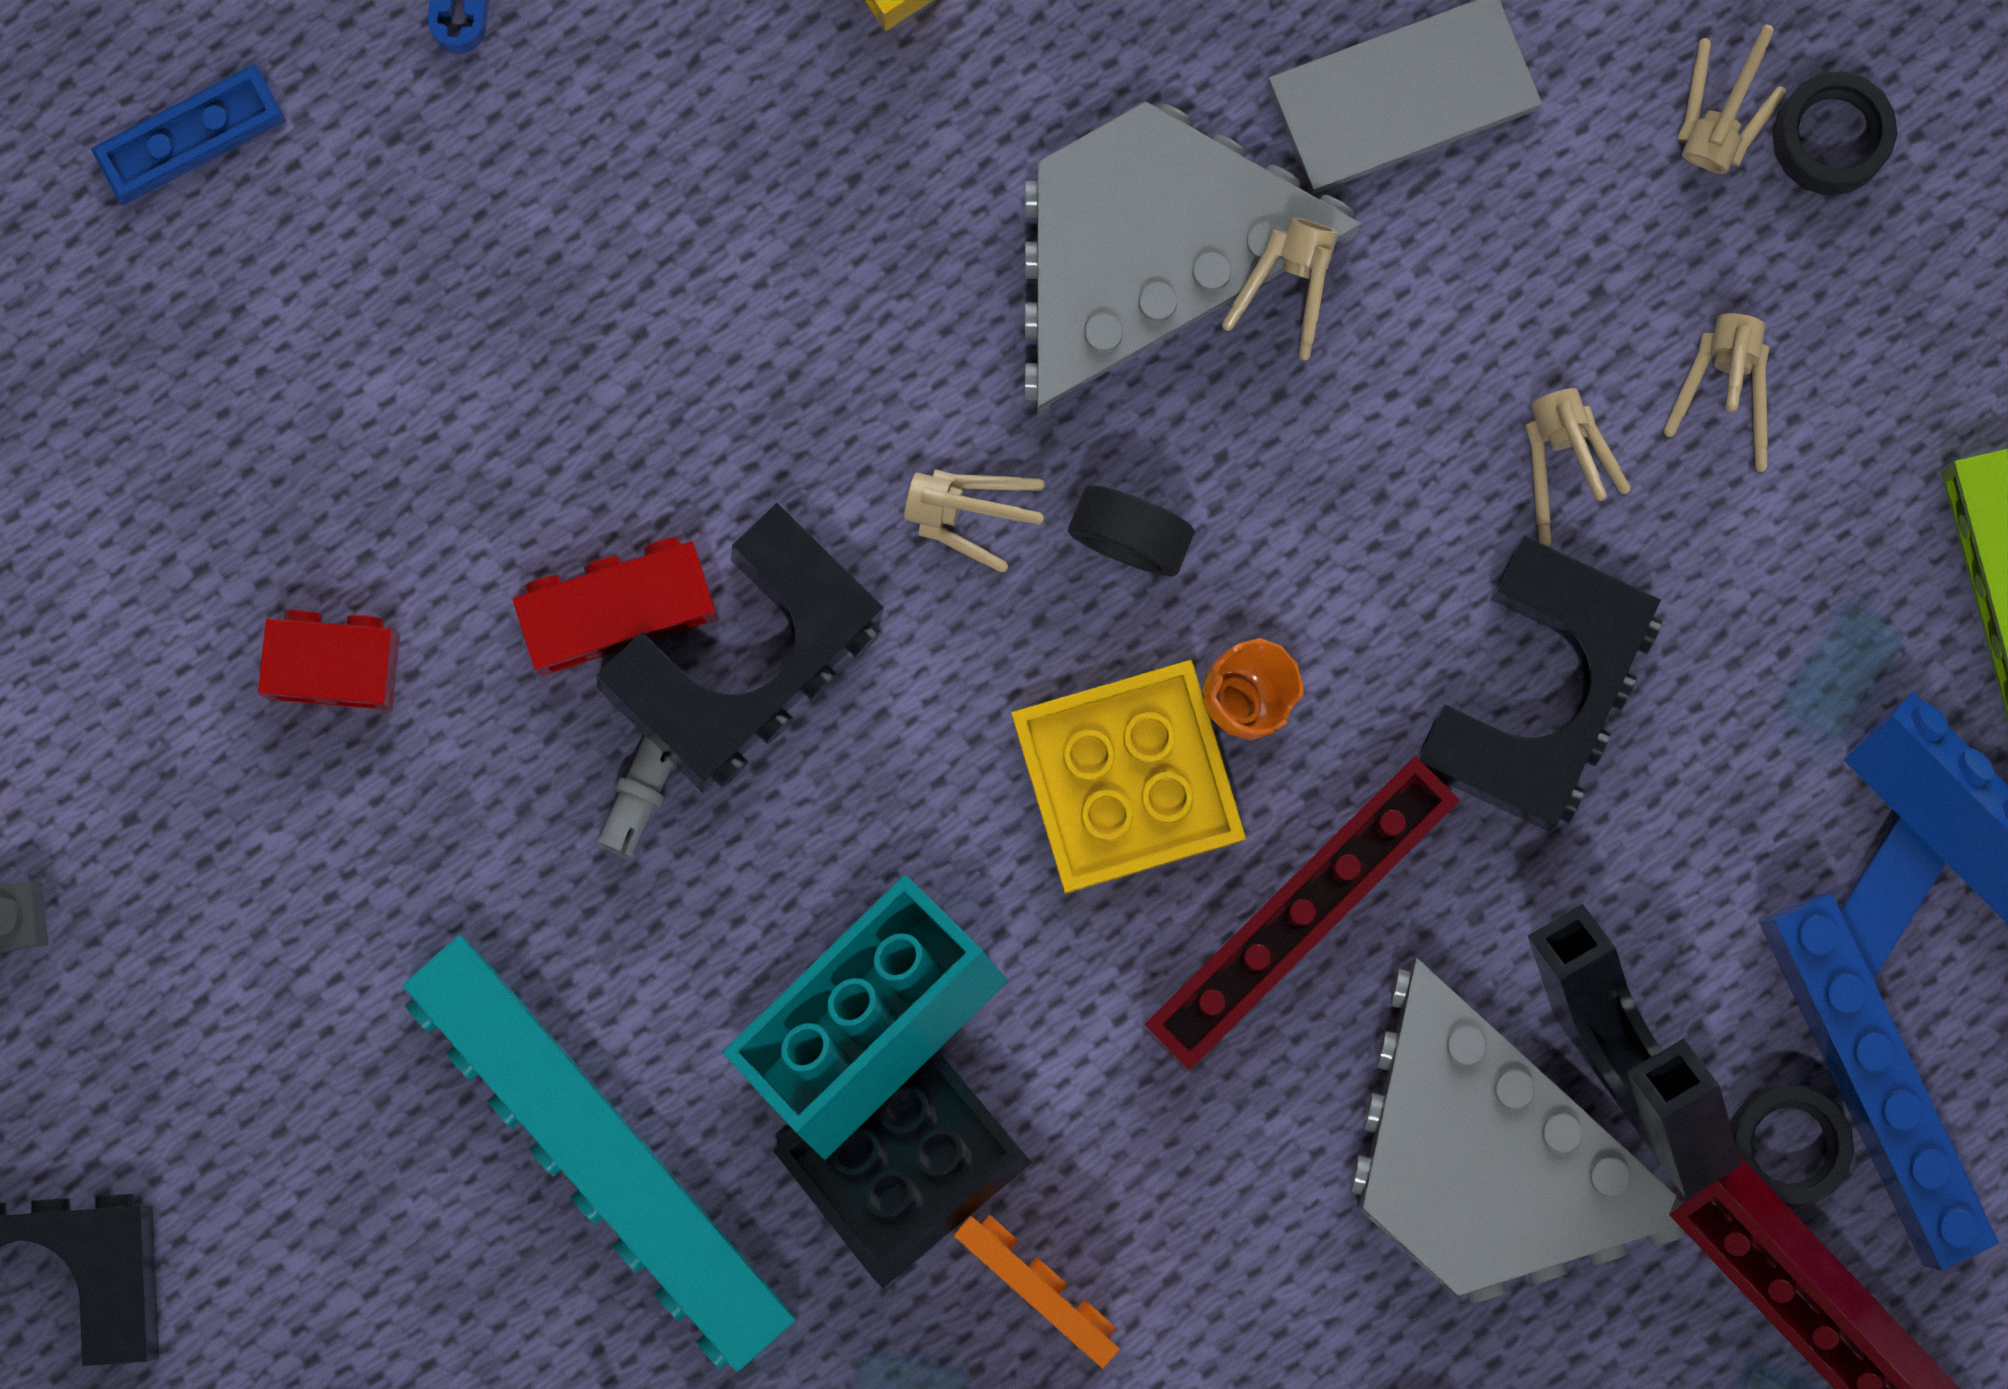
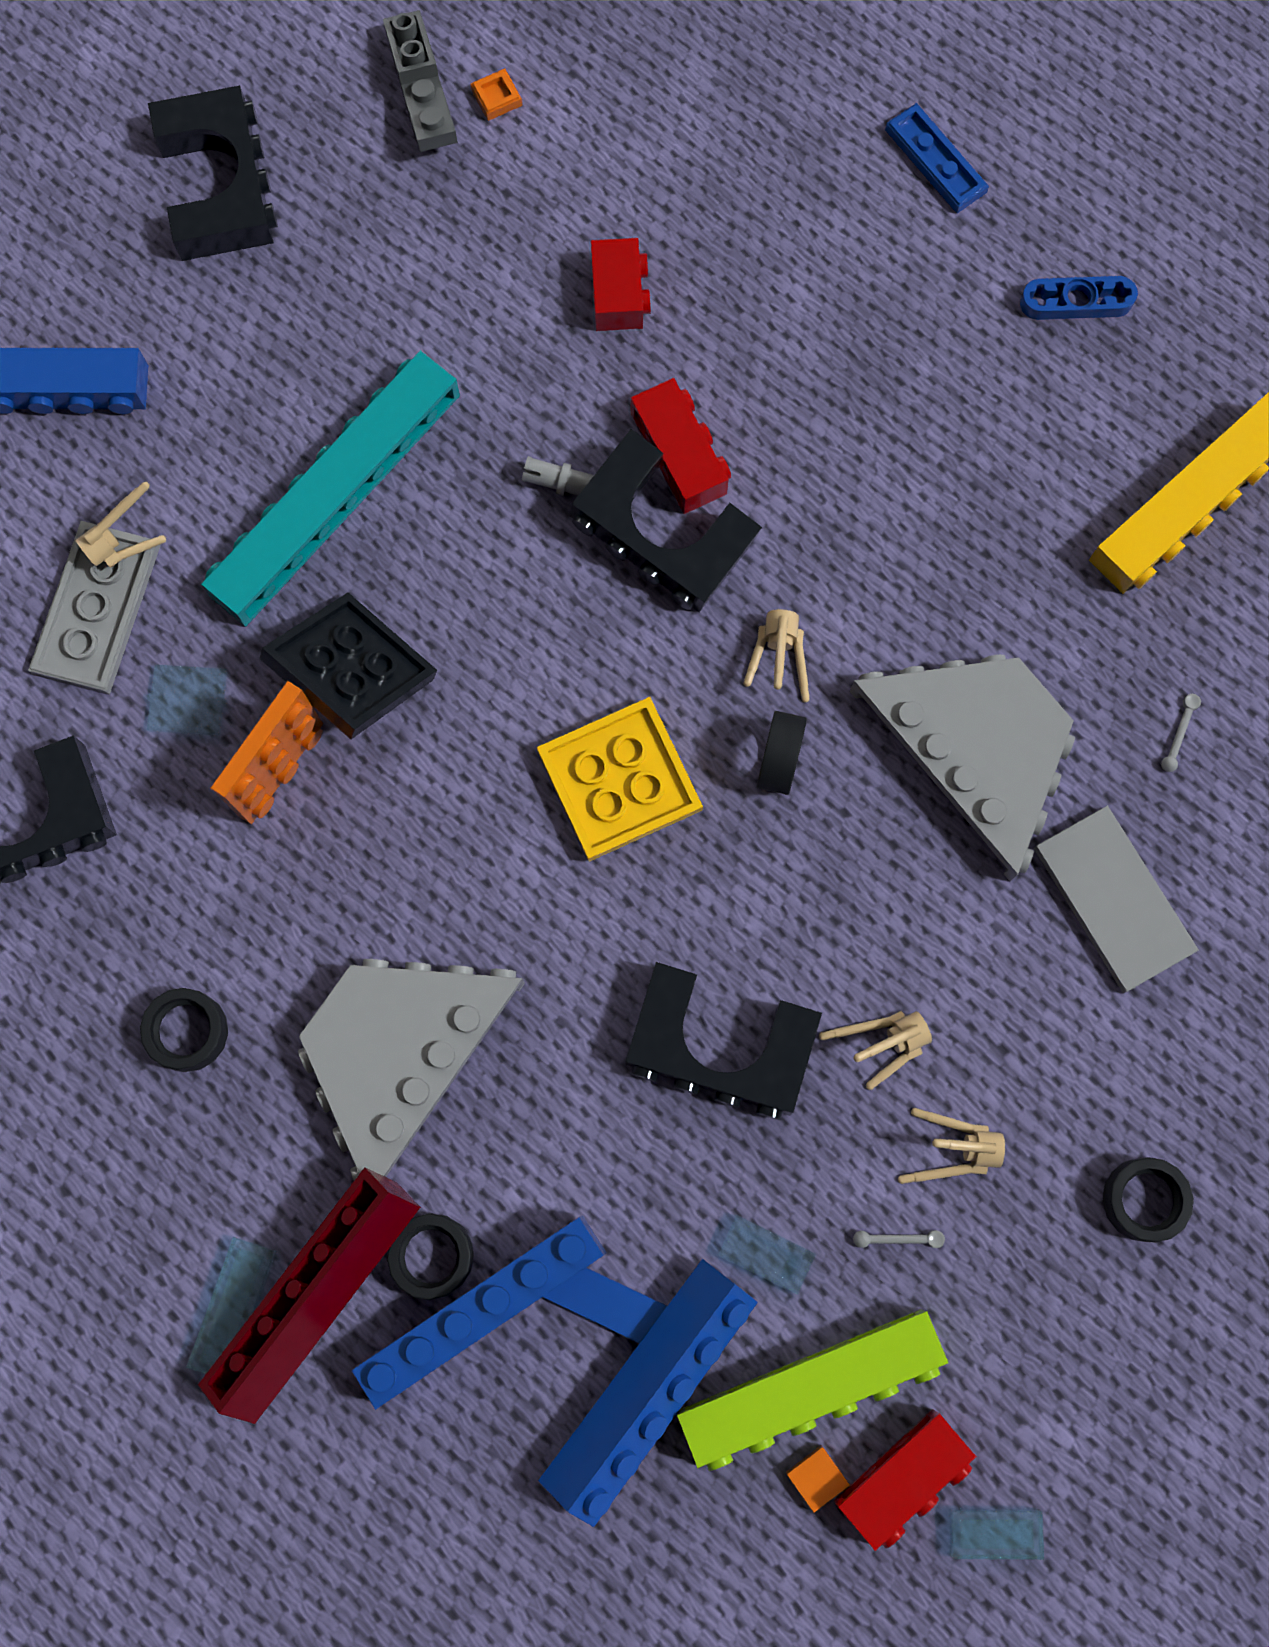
camera: 85 degrees right, 5 degrees down
teal brick [721,874,1009,1160] -> none
dark red brick [1141,756,1460,1072] -> none
orange hair [1202,638,1304,741] -> none
tan plant [1222,218,1339,360] -> none
black arch [1528,904,1742,1198] -> none
tan plant [1677,24,1786,174] -> none
none -> light grey hinge [853,1230,945,1248]

